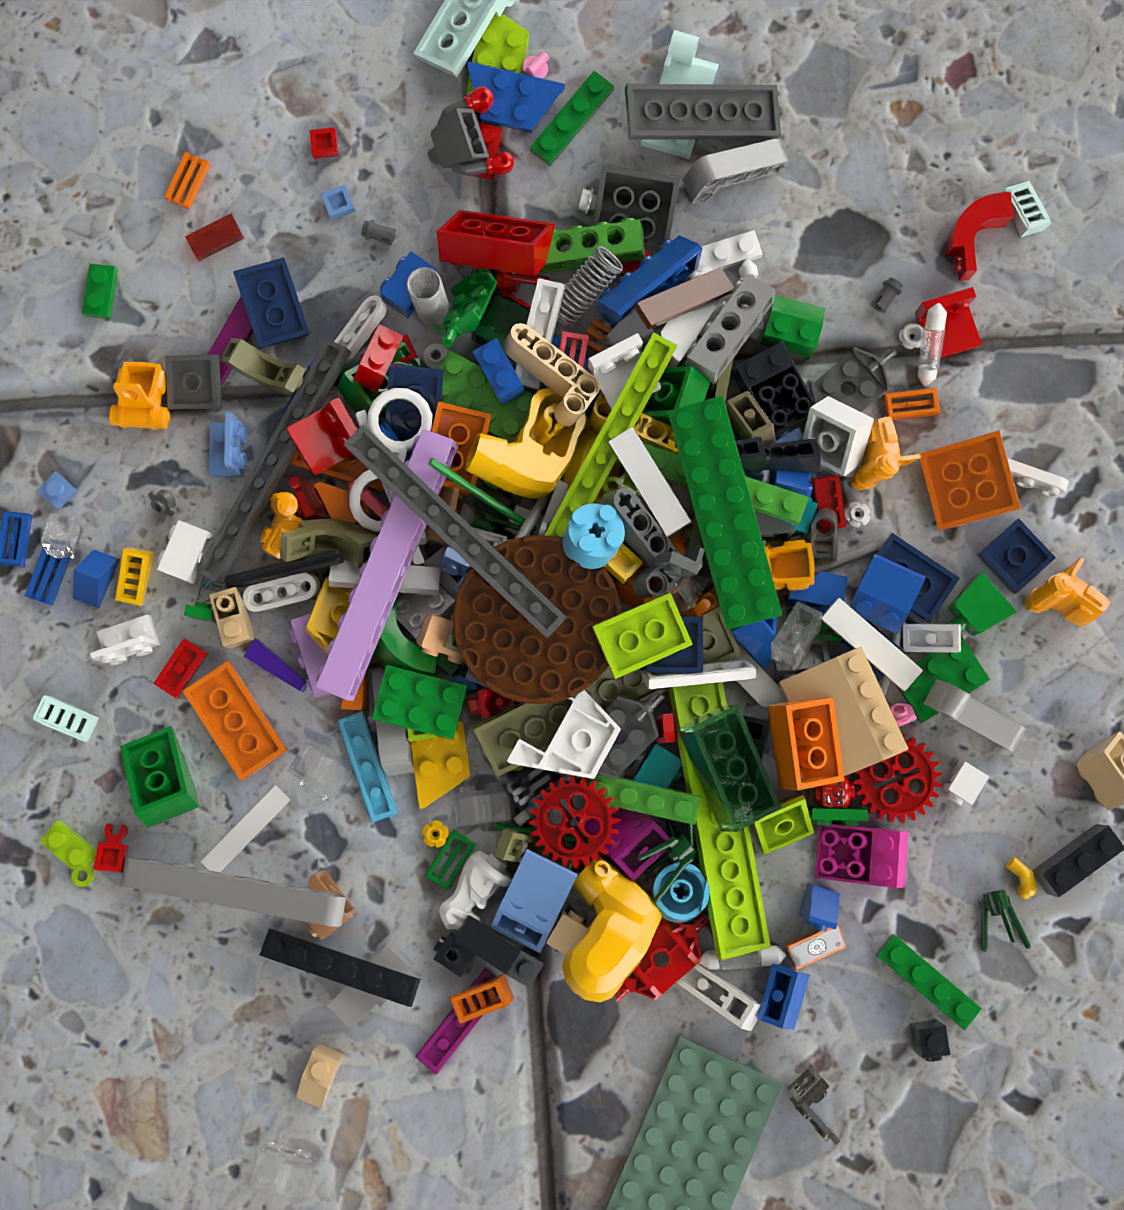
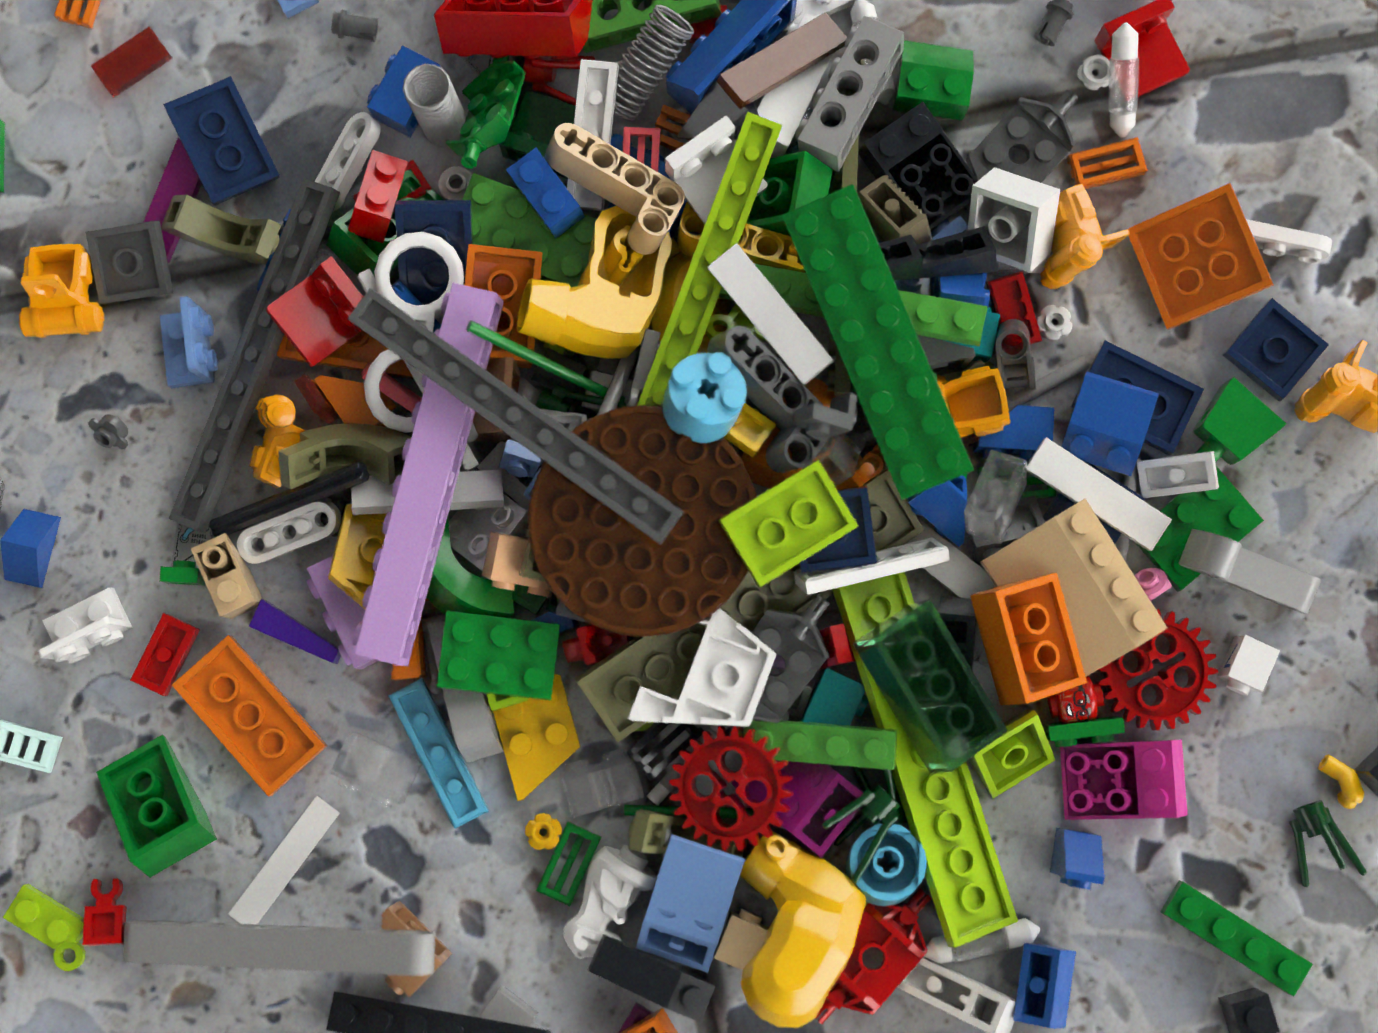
camera: 10 degrees left, 0 degrees up
yellow slope [115,547,155,606] -> none
white brick [157,520,215,584] -> none
red plate [288,475,321,520] -> none
black brick [433,932,476,977] -> none
slope [784,924,846,970] -> none

